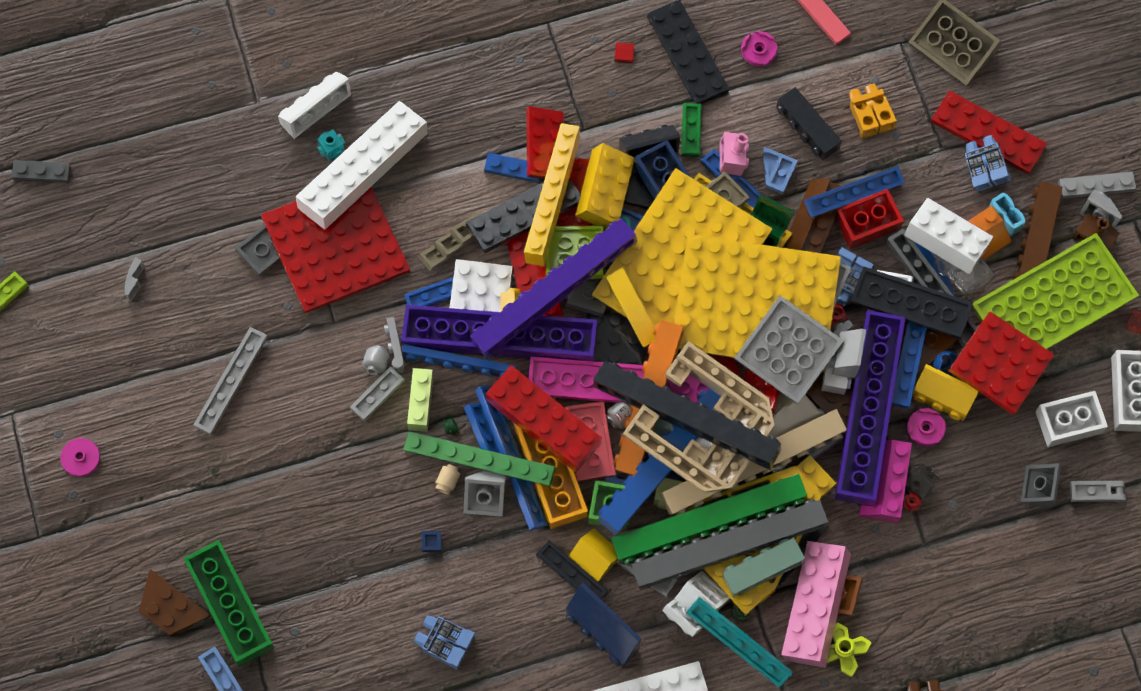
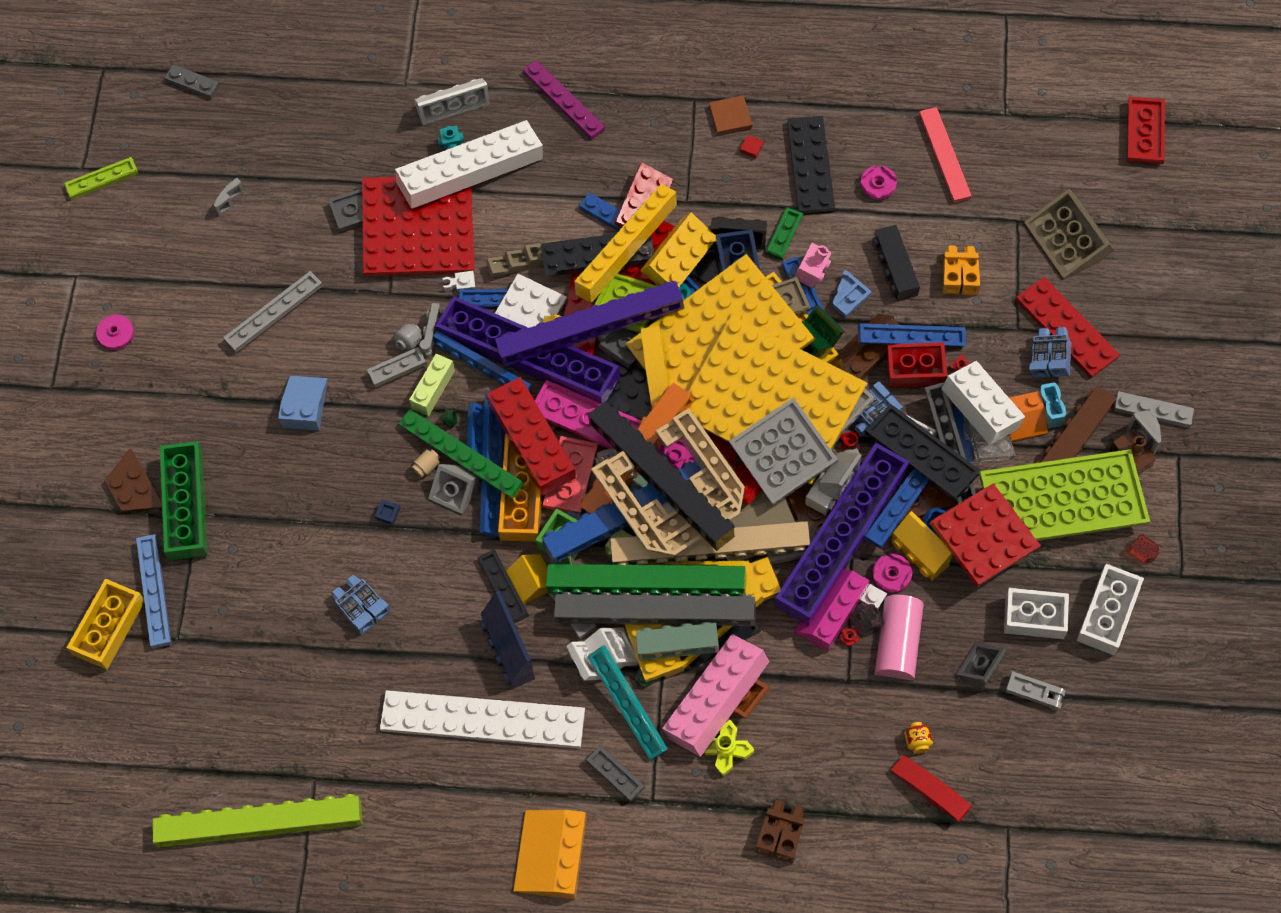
camera: 25 degrees right, 5 degrees down
none -> medium blue slope [278,376,328,431]
none -> white plate [443,271,476,293]
none -> magenta plate [523,60,605,140]
none -> dark orange tile [709,95,752,135]
none -> white plate [860,584,887,612]
none -> bright pink brick [874,595,924,681]
none -> red slope [891,755,972,822]
none -> yellow head [904,722,933,754]
none -> red plate [950,355,971,372]

